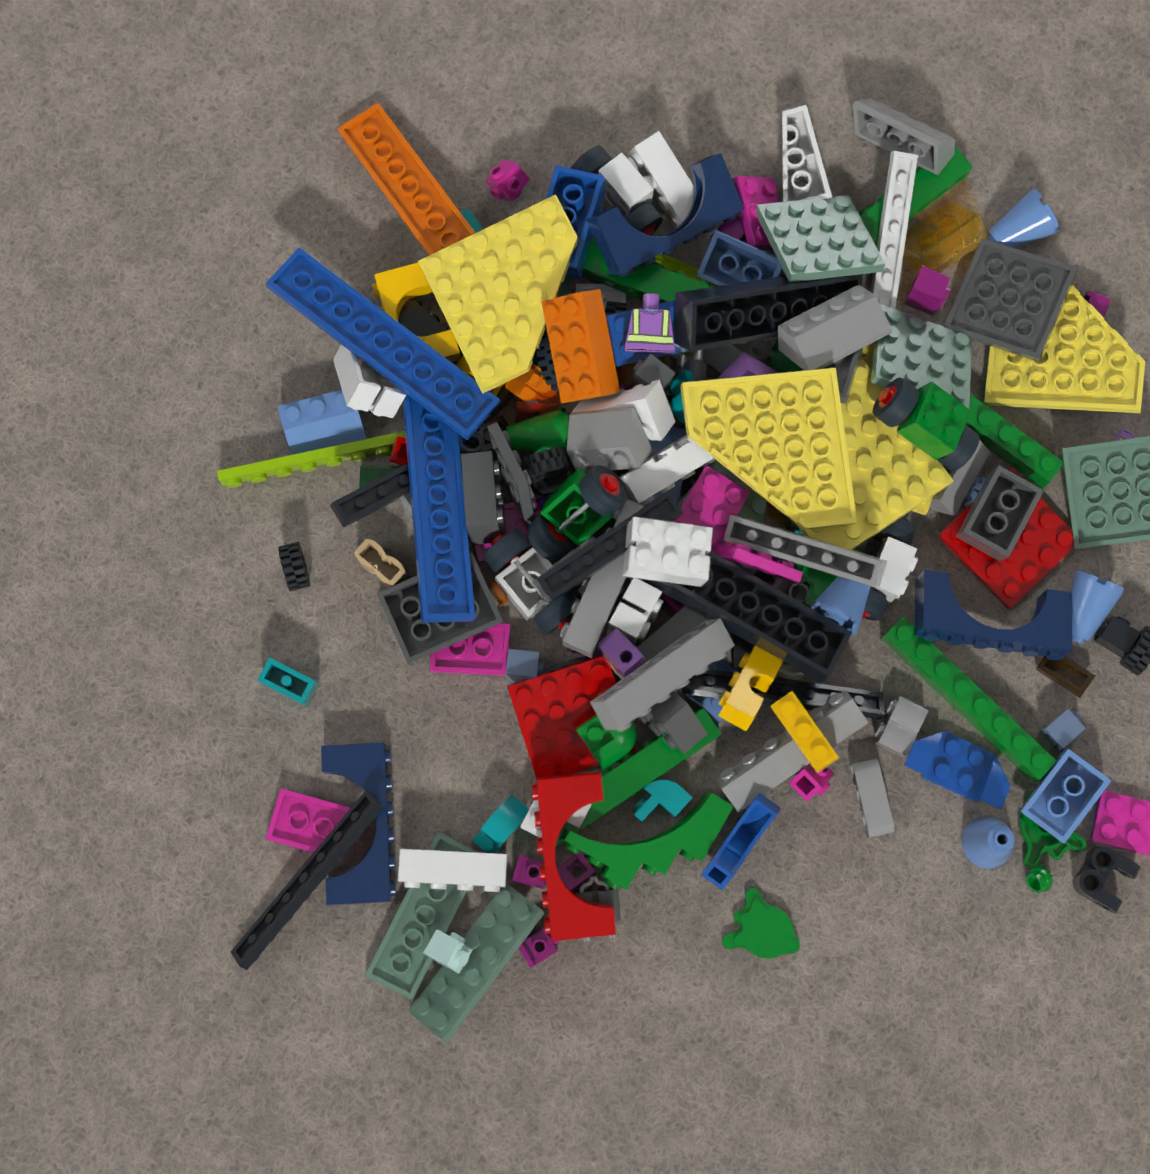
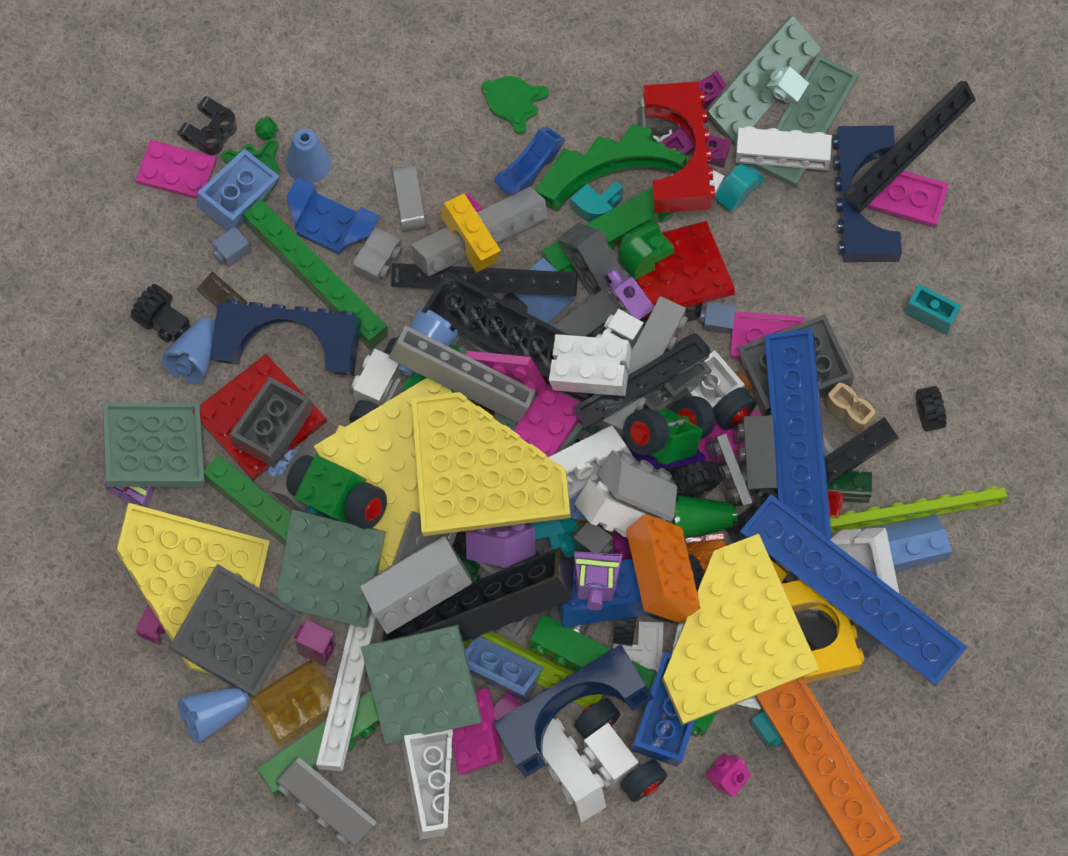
camera: 175 degrees left, 10 degrees down
light grey brick [590,618,735,732] -> none
yellow arch [718,646,783,731] -> none

